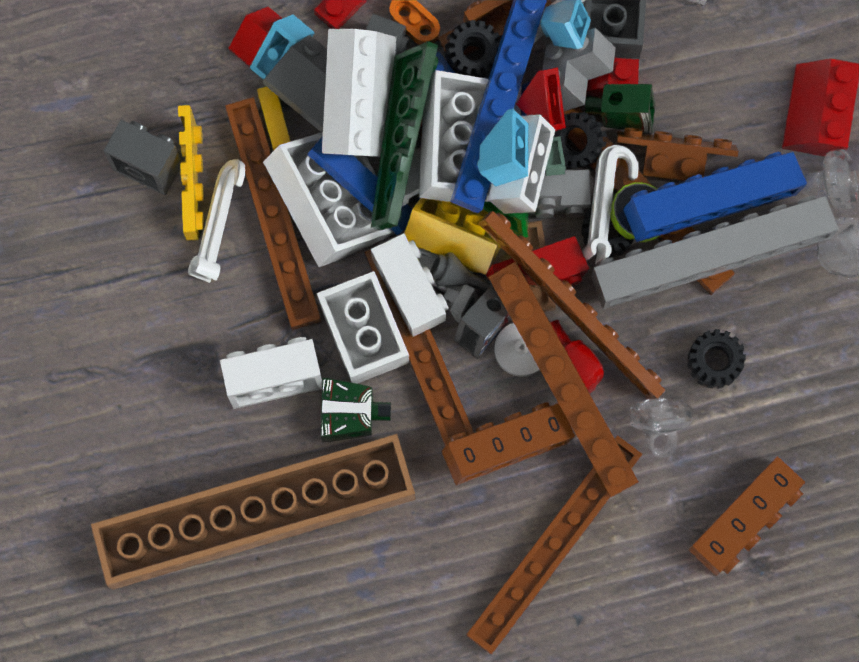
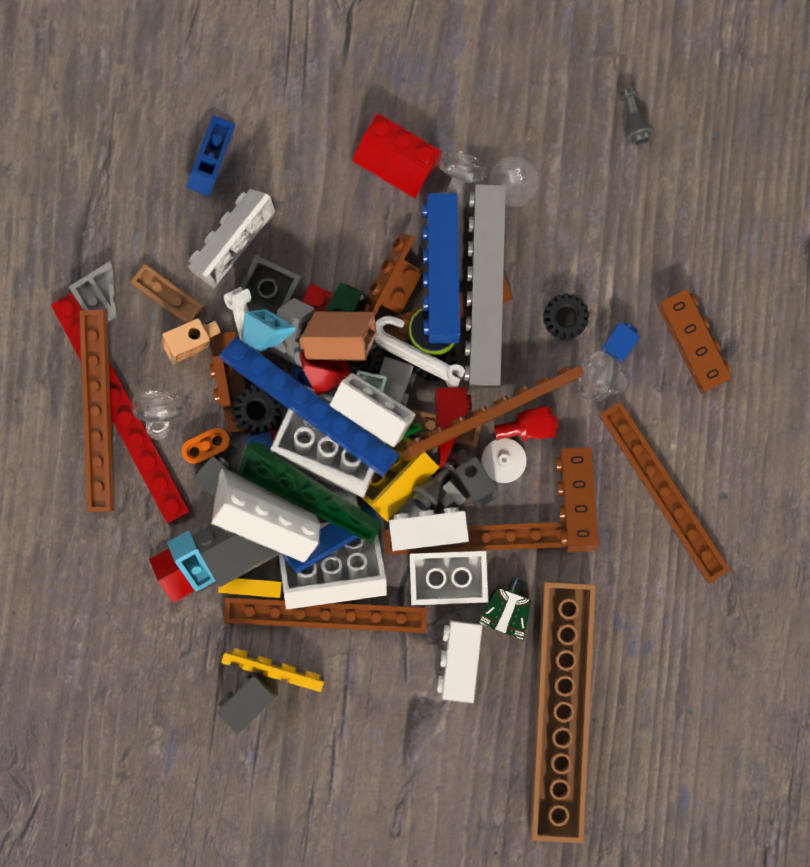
camera: 75 degrees left, 10 degrees up
white piece [188,159,245,283] -> none
medium azure slope [478,108,528,186] -> none
dark orange plate [488,262,639,497] -> none
none -> nougat brick [300,312,377,360]
none -> blue brick [600,322,641,364]

